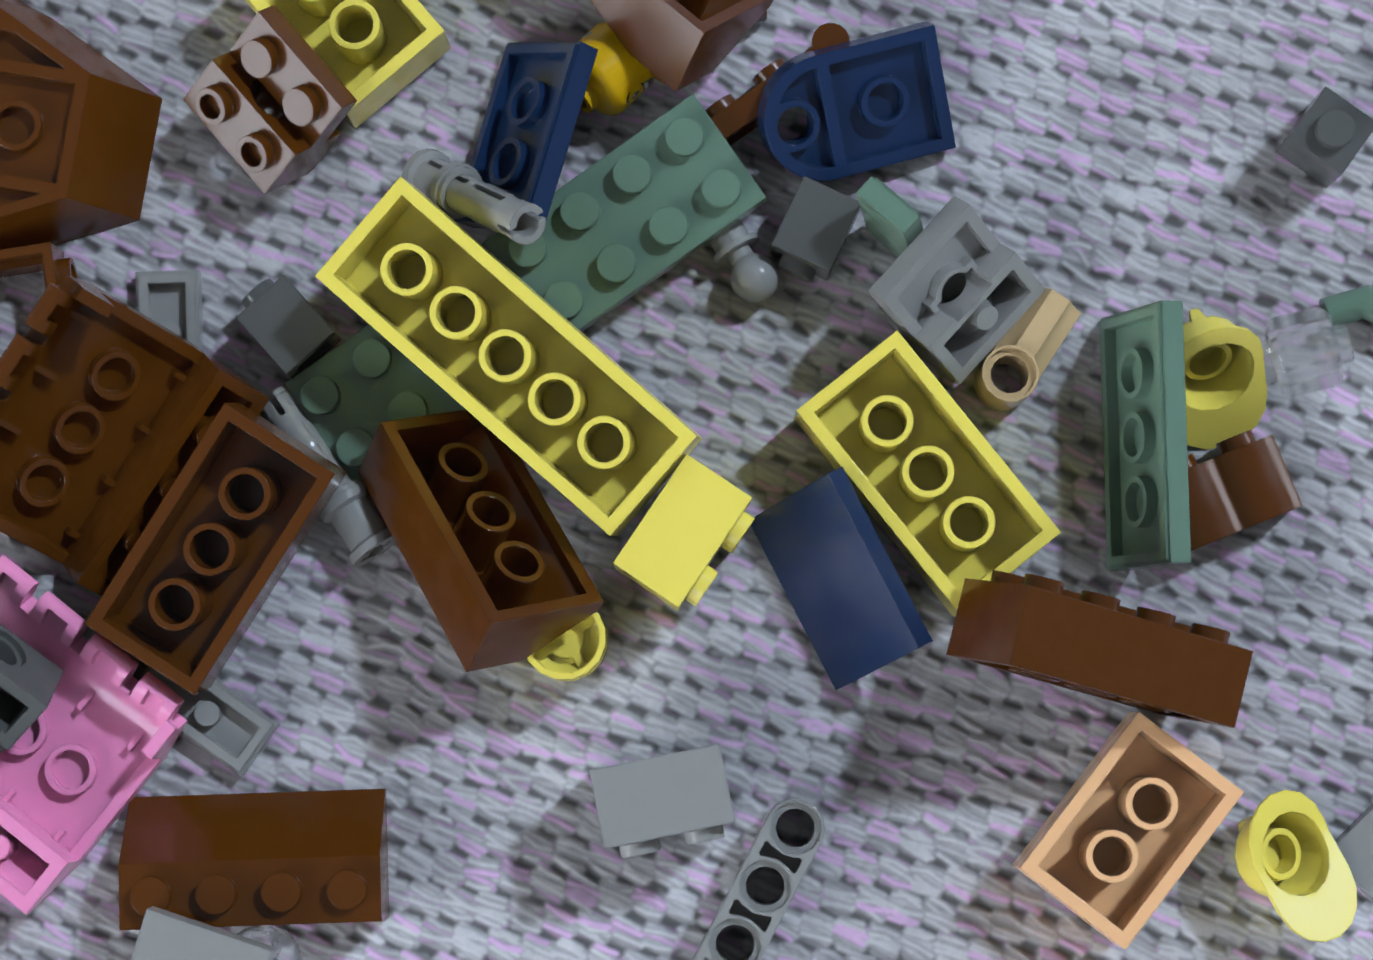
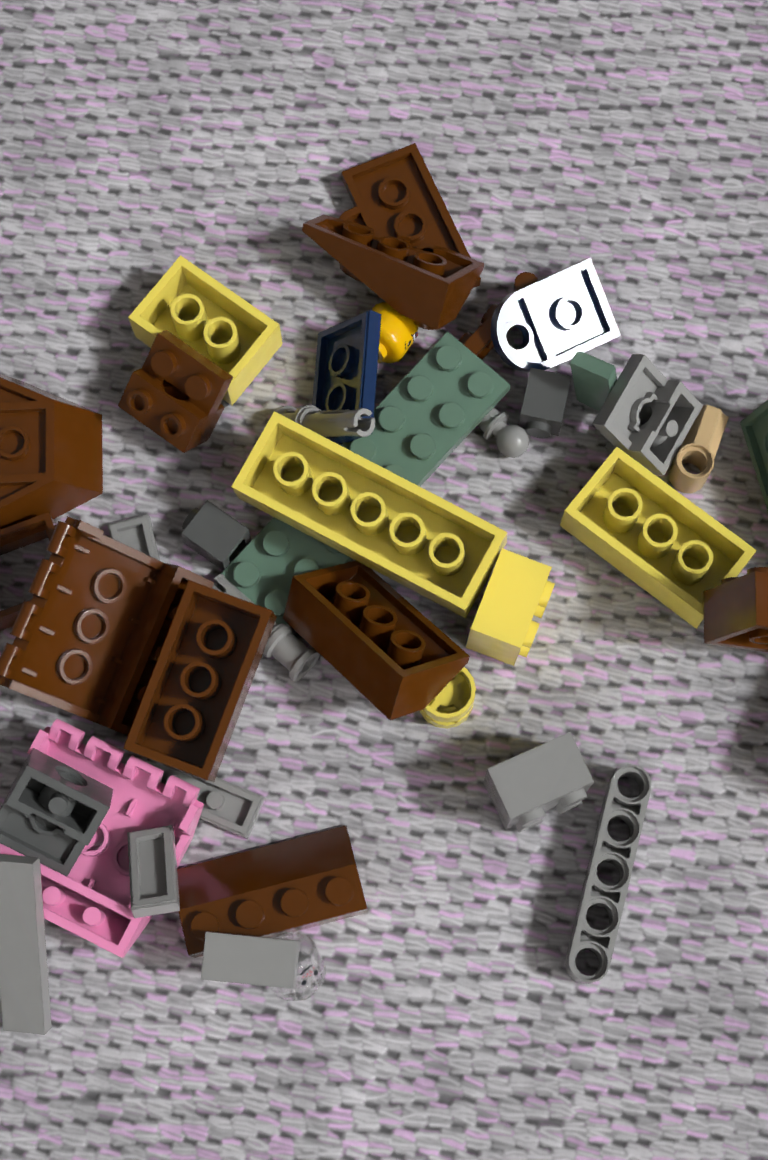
camera: 15 degrees left, 10 degrees down
dark blue tile [751,467,933,690] -> none
none -> light grey tile [127,825,180,918]

